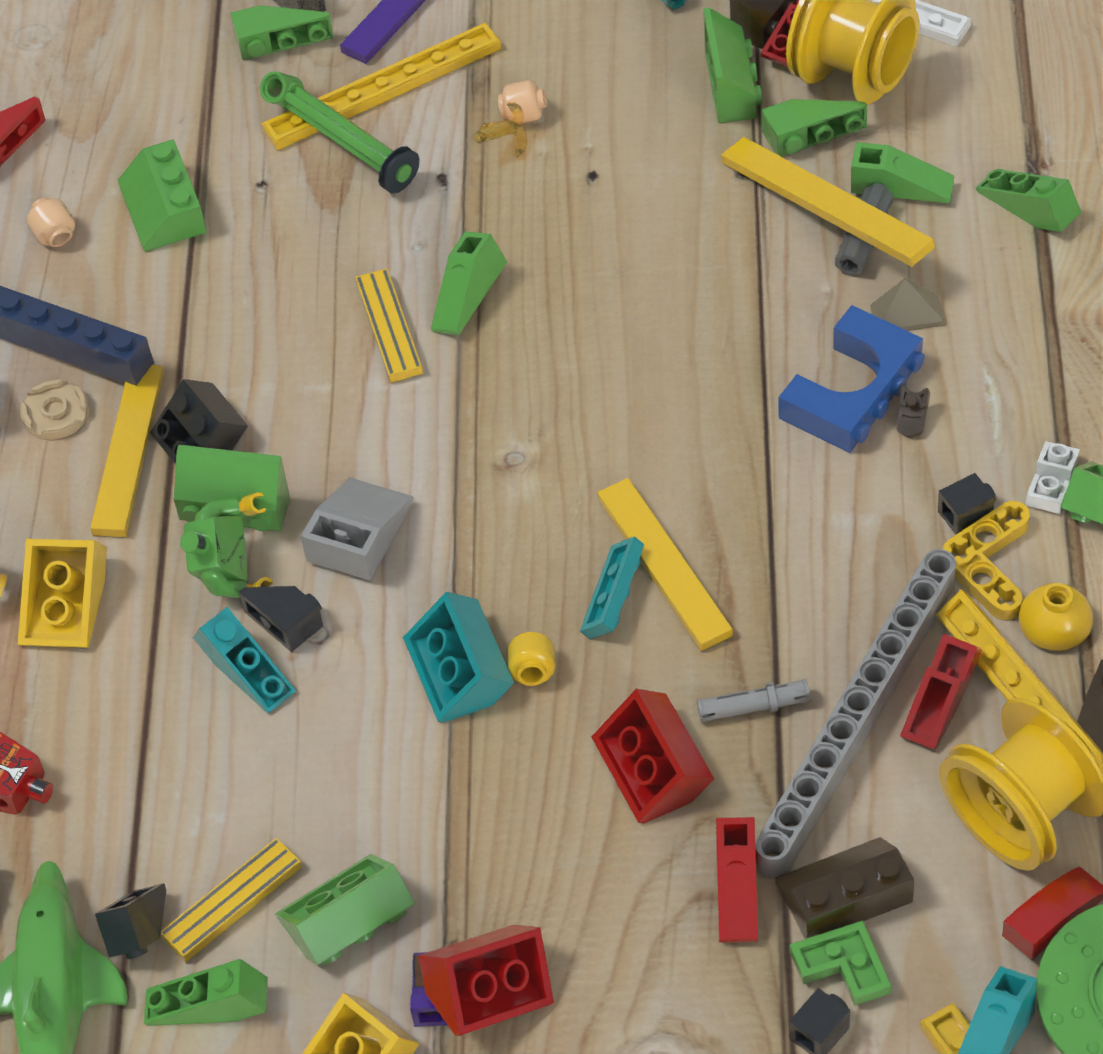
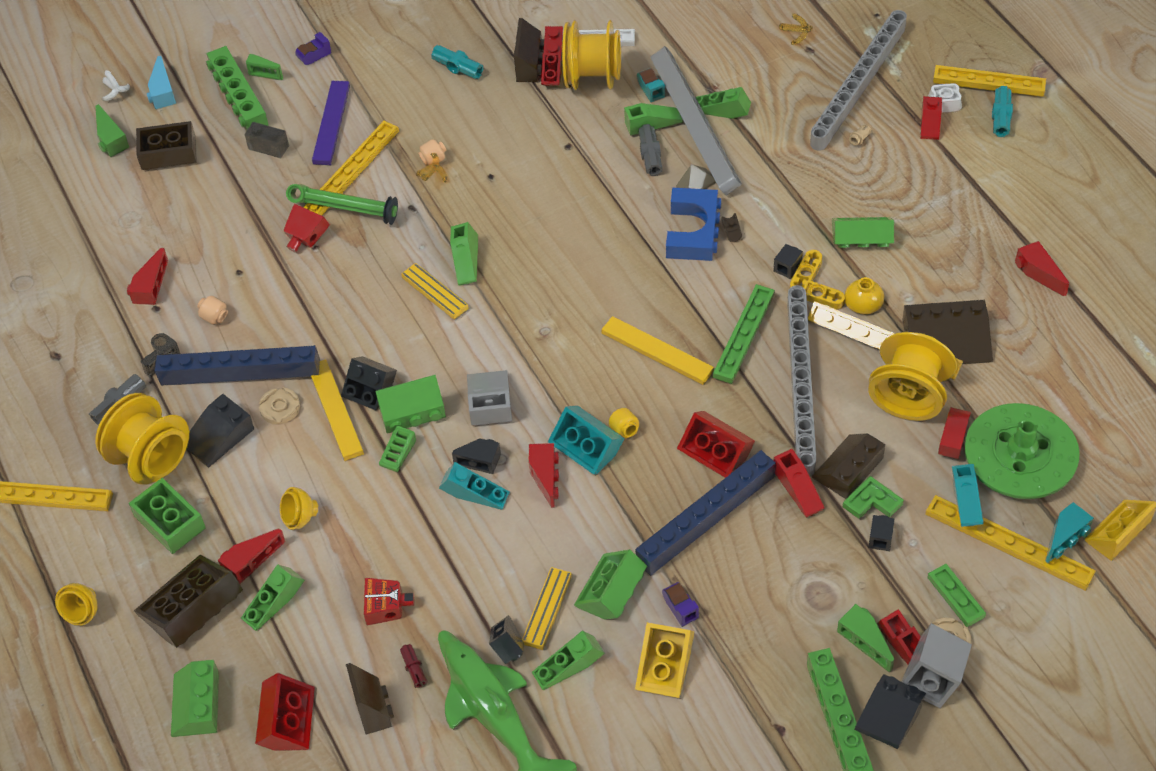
camera: 30 degrees left, 0 degrees up
yellow slope [18,539,107,648] -> none
bright green slope [118,139,207,252] -> none
bright green torso [180,492,273,598] -> none
bright green slope [230,5,334,60] -> none
red slope [418,925,554,1036] -> none
teal plate [580,536,645,639] -> none
light grey pin [697,679,811,723] -> none
bright green slope [703,8,762,123] -> none
yellow tile [721,137,935,267] -> none
bright green slope [761,99,867,157] -> none
red slope [900,634,982,750] -> none
white slope [1025,441,1080,514] -> none
none -> red torso [284,204,330,252]
none -> bright green slope [379,426,416,472]
none -> red slope [529,443,559,508]
none -> dark blue brick [635,450,776,576]
none -> teal leg [637,68,665,103]
none -> light grey beam [650,46,742,196]
none -> bright green plate [713,284,775,384]

